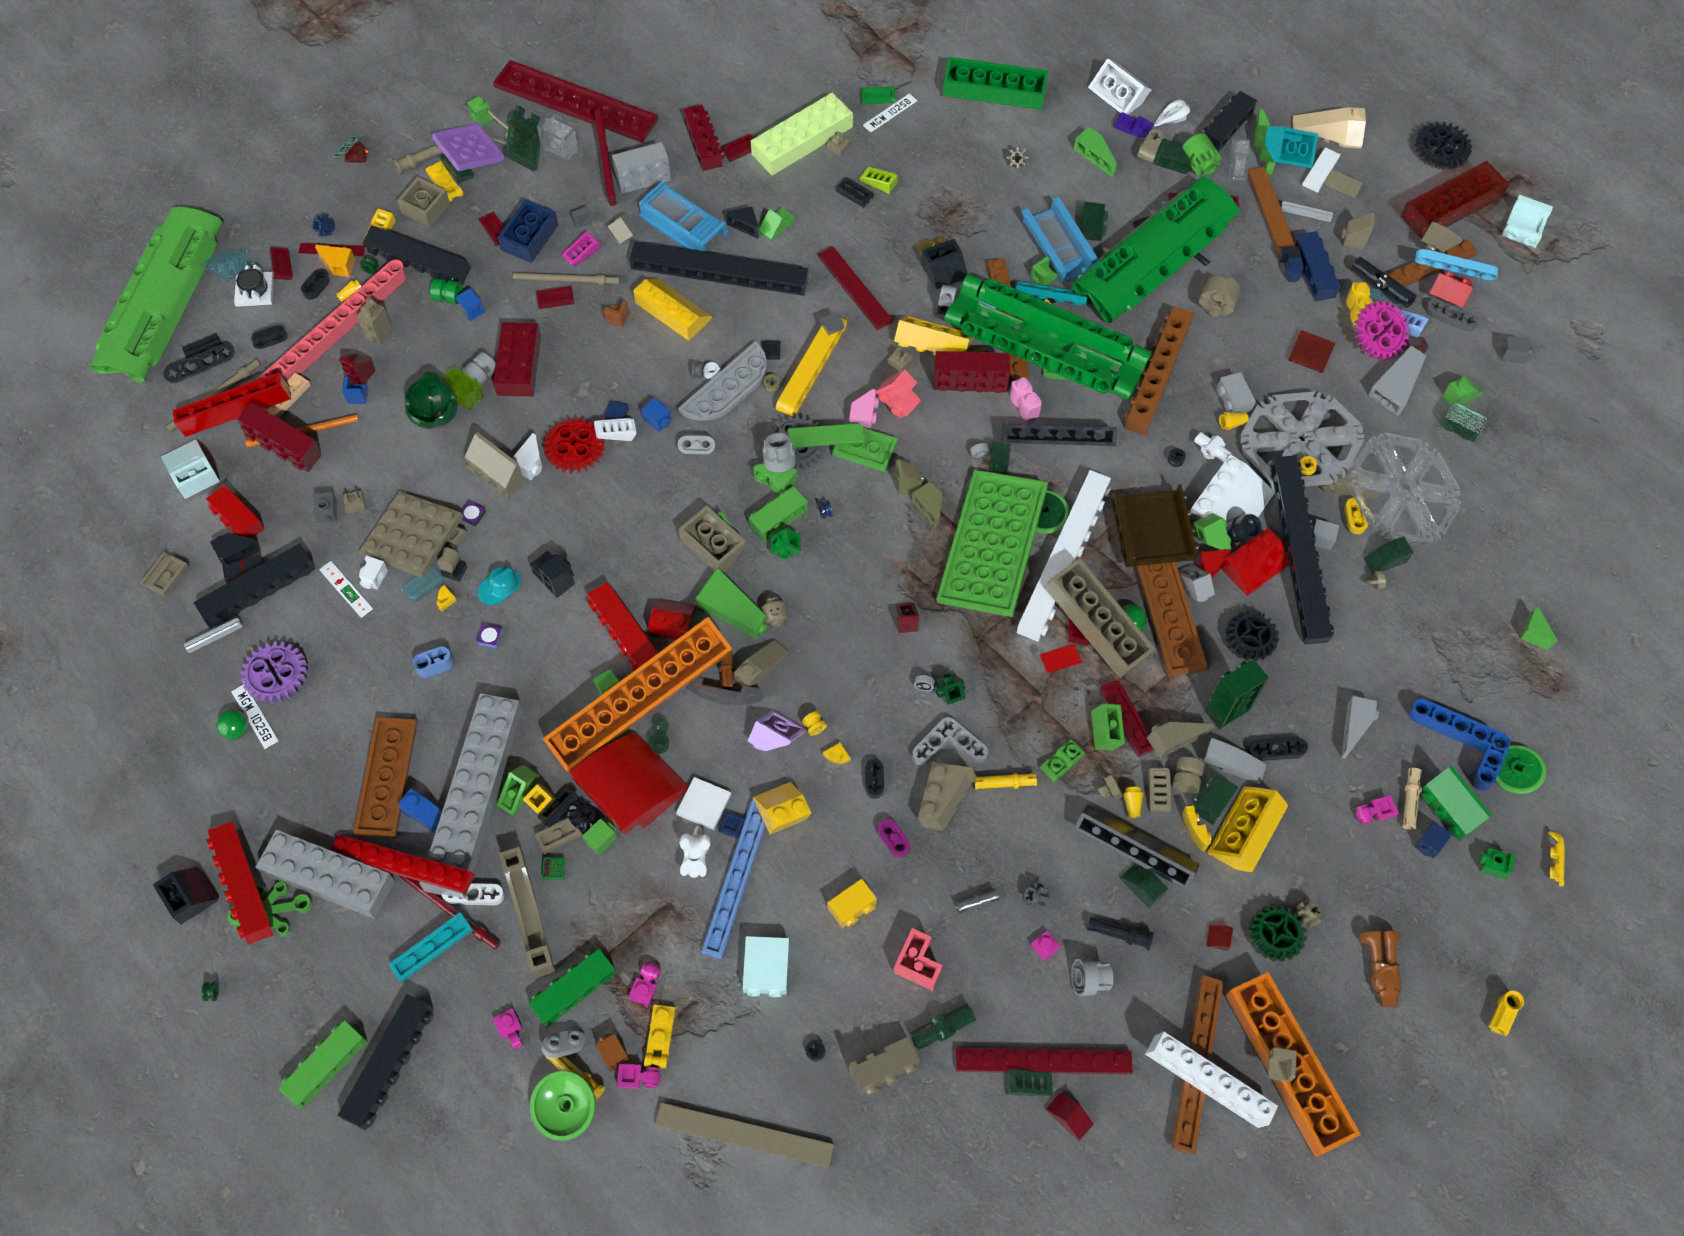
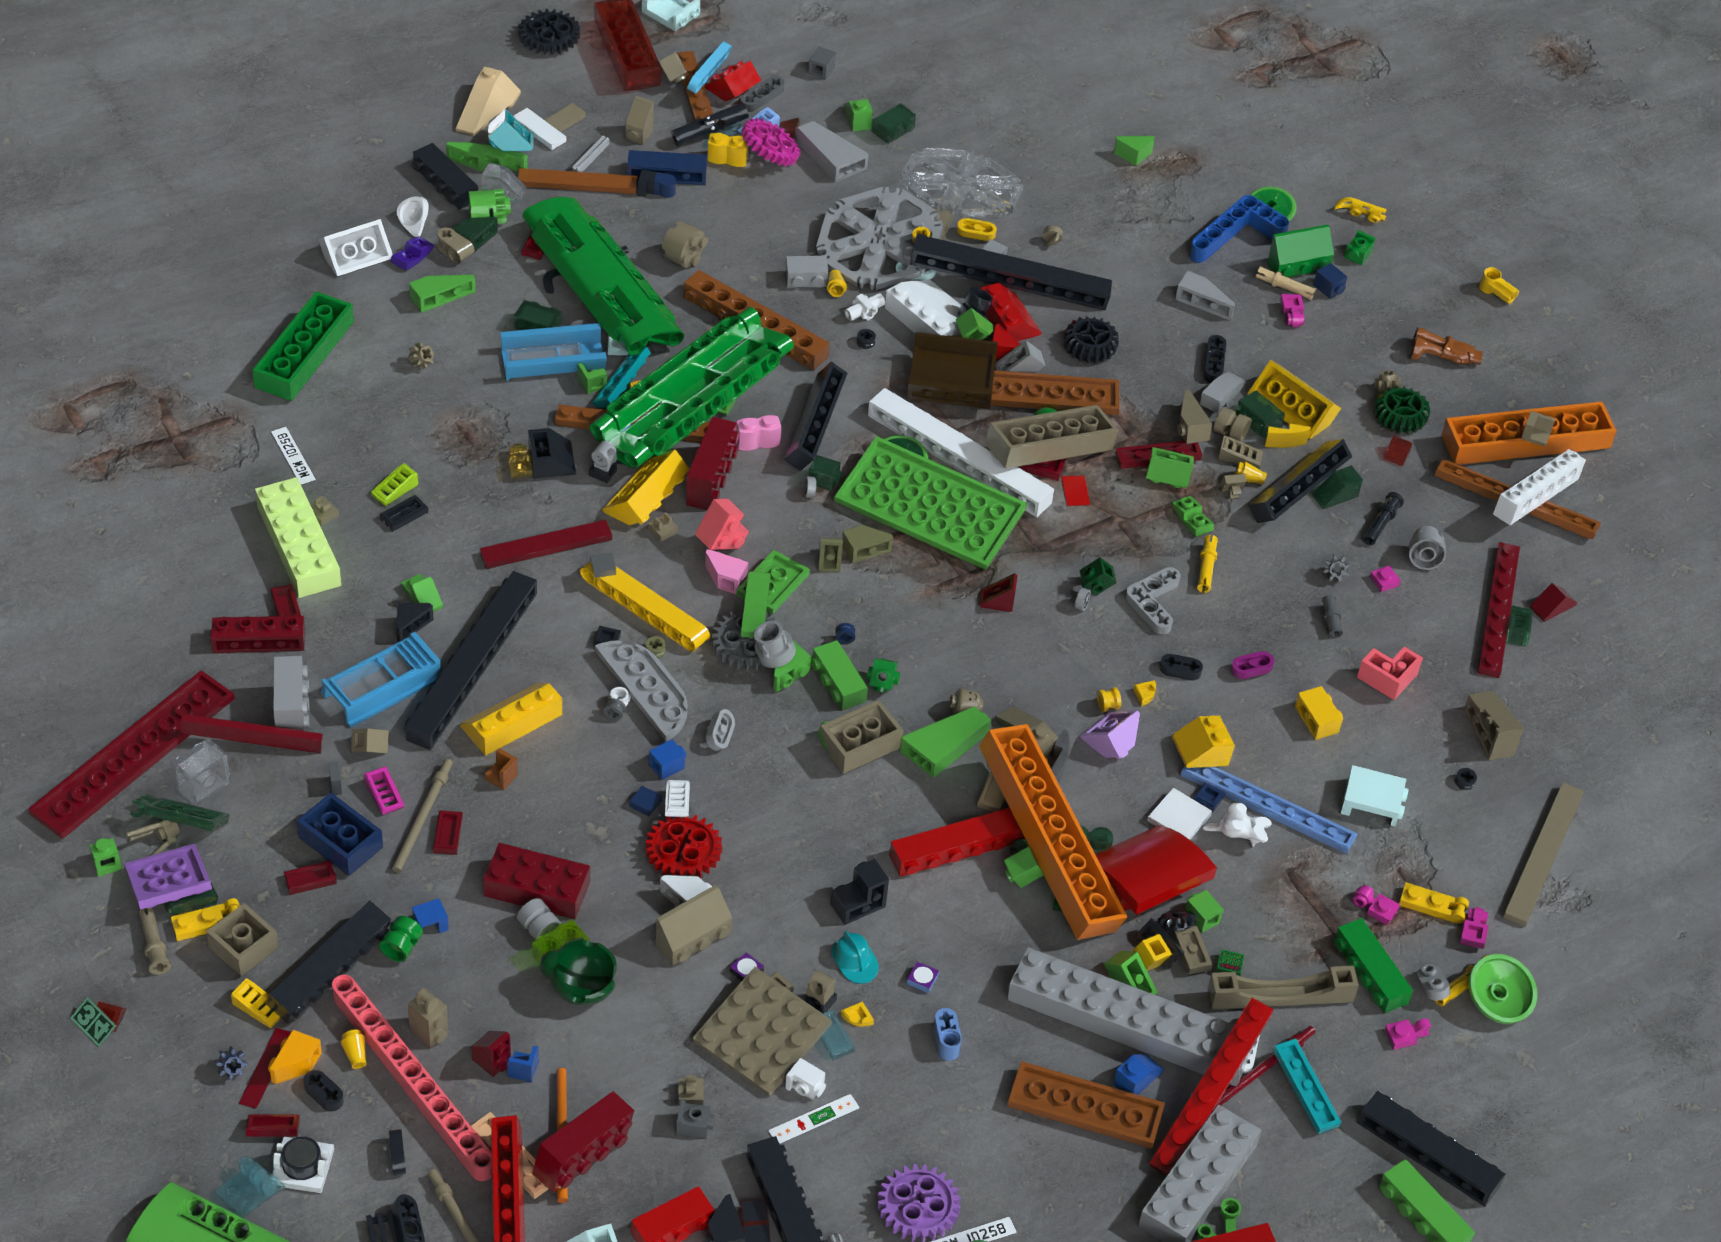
camera: 80 degrees left, 15 degrees down
dark green bush [360,257,379,274] -> none
dark orange brick [595,1033,629,1072] -> none
red slope [648,600,697,640] -> none
green tile [861,86,896,105] -> none
clear green piece [910,1003,976,1051] -> none
dark tan wedge [918,762,977,831] -> none
dark green brick [1205,659,1269,730] -> none
clear red tile [1288,330,1335,374] -> none
clear green slope [1364,536,1413,575] -> none

